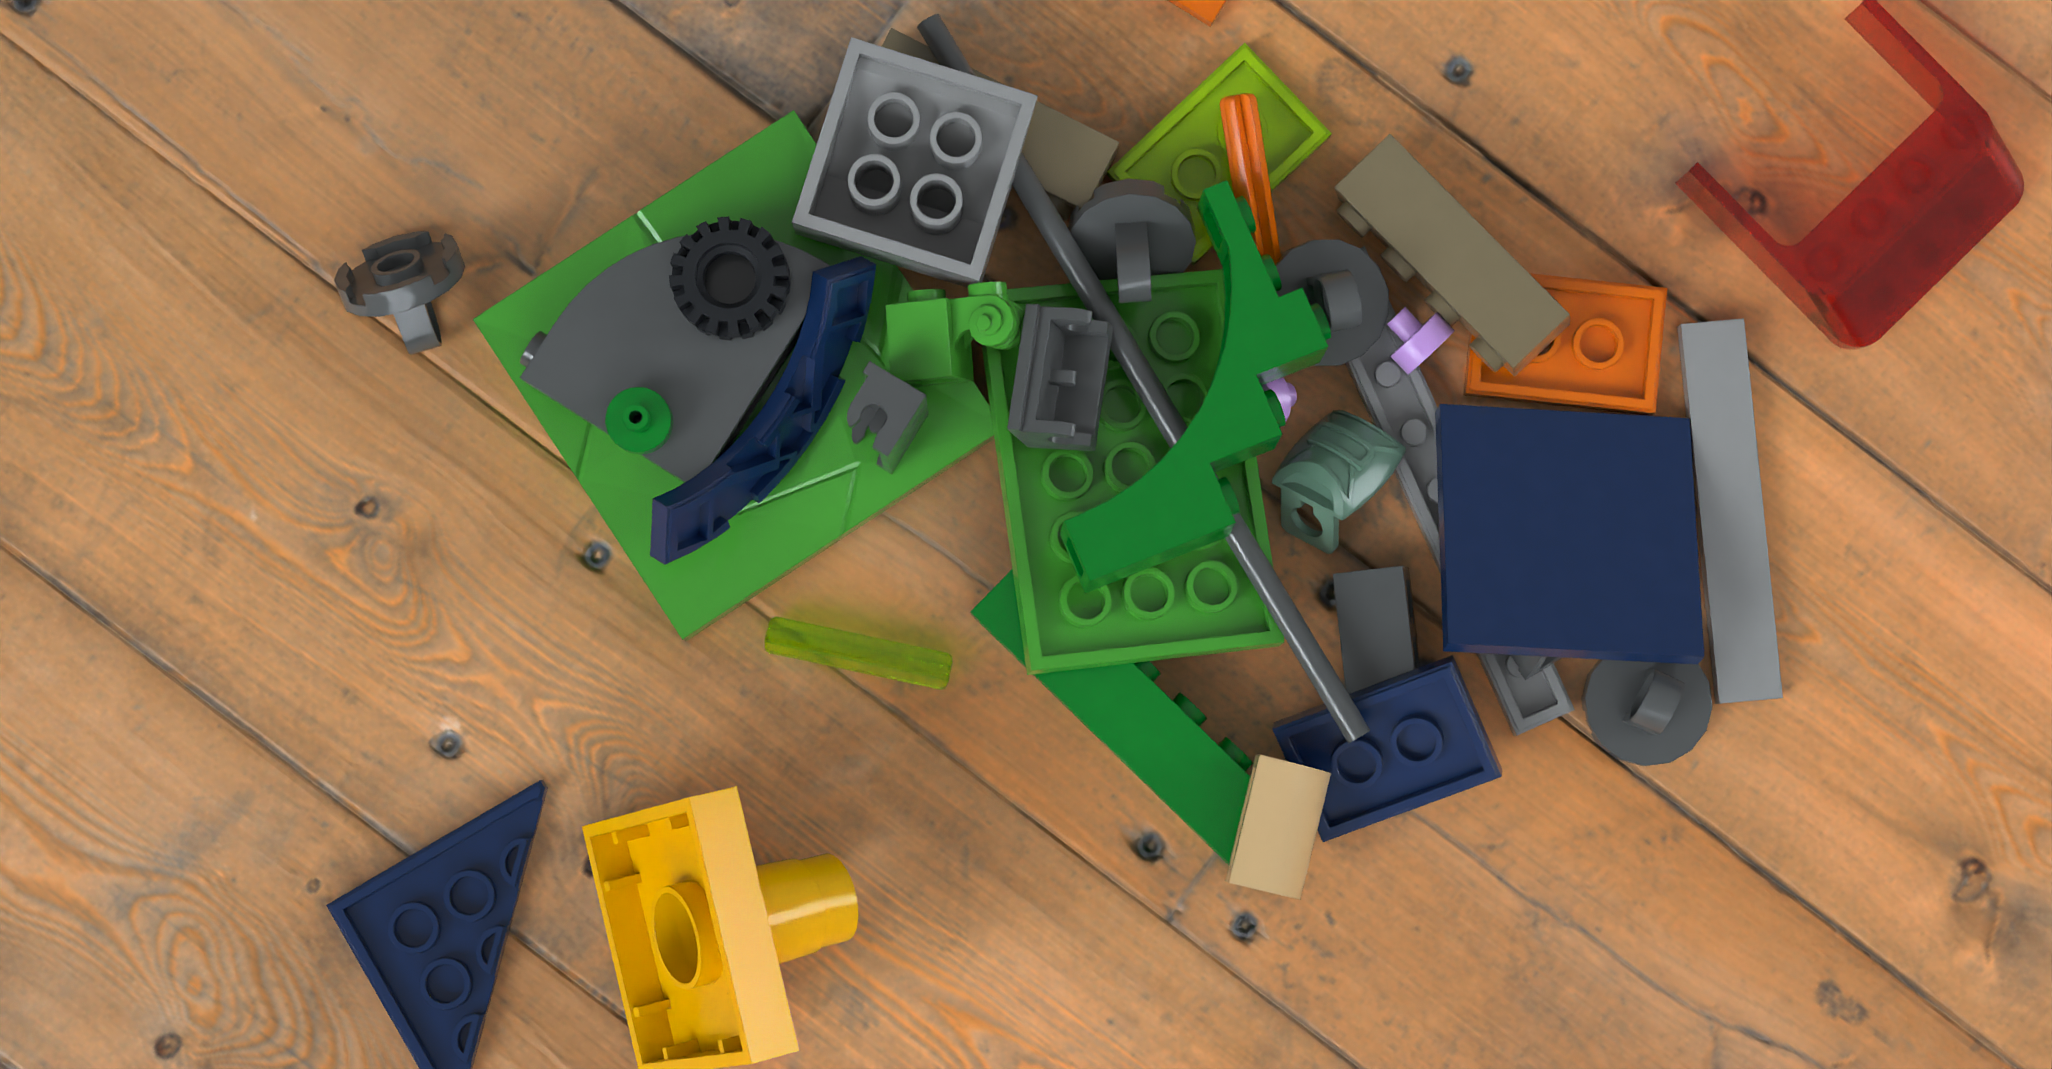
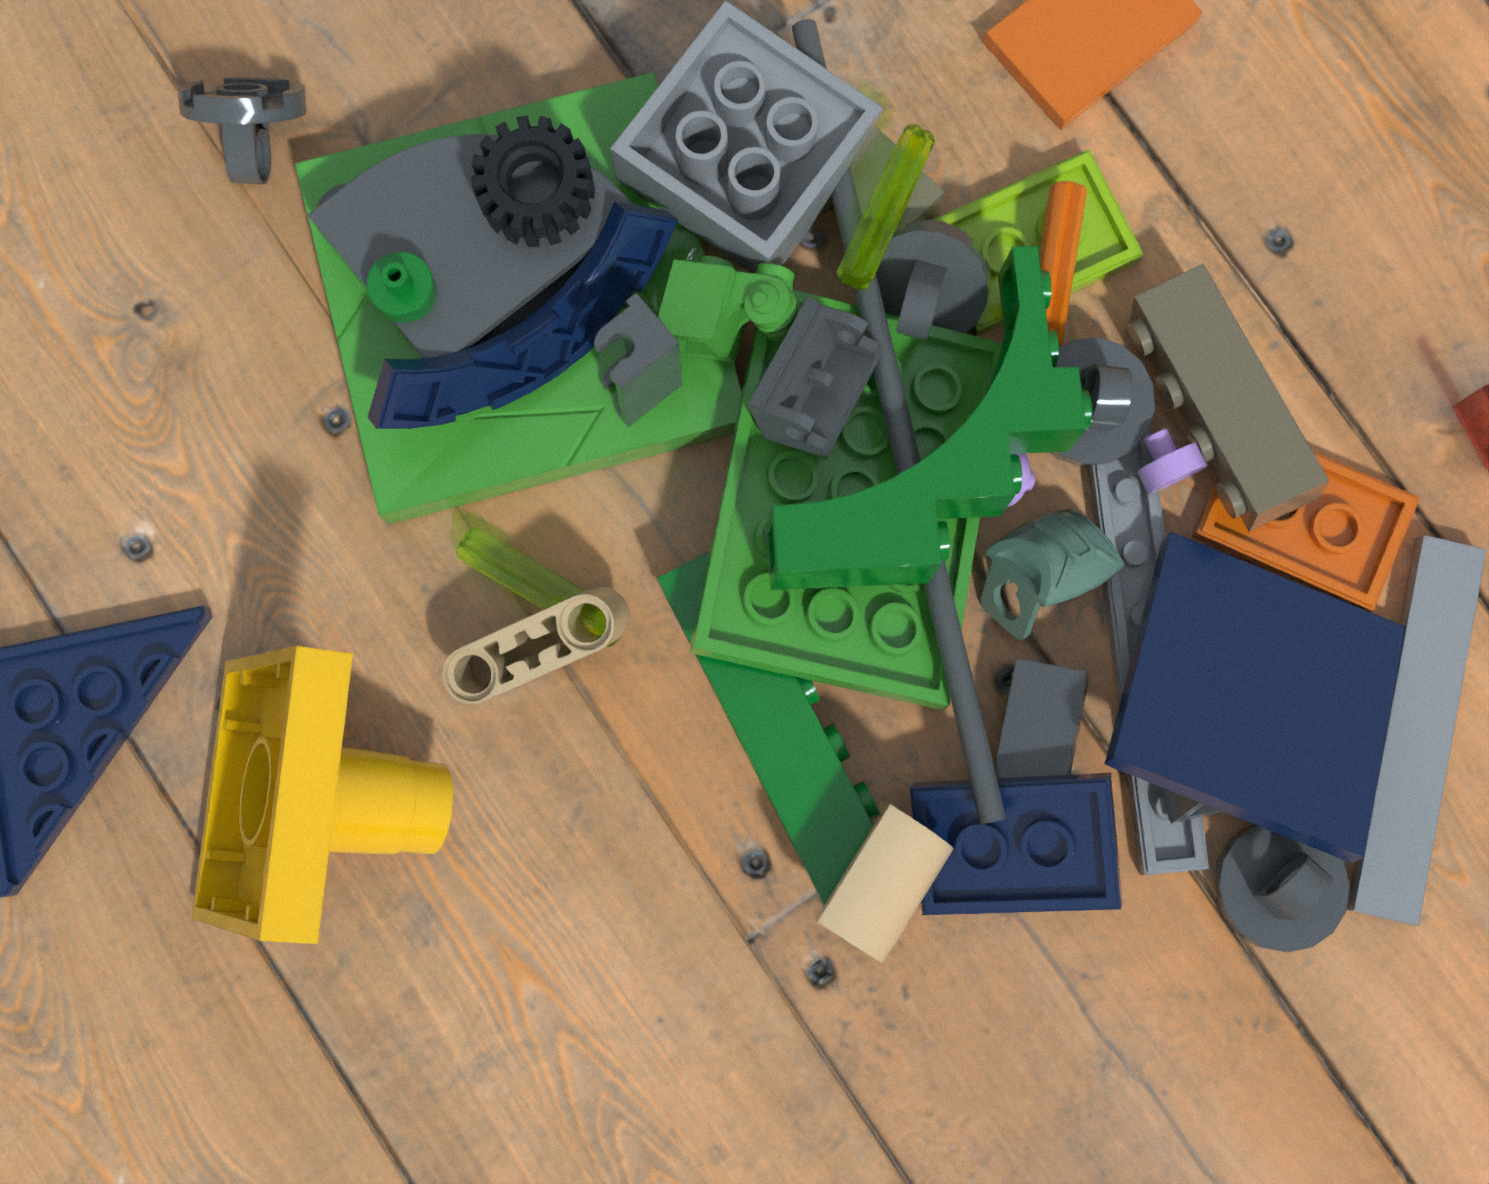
camera: 25 degrees right, 5 degrees down
none -> tan beam [442,586,630,704]
none -> clear neon green axle [837,124,935,290]

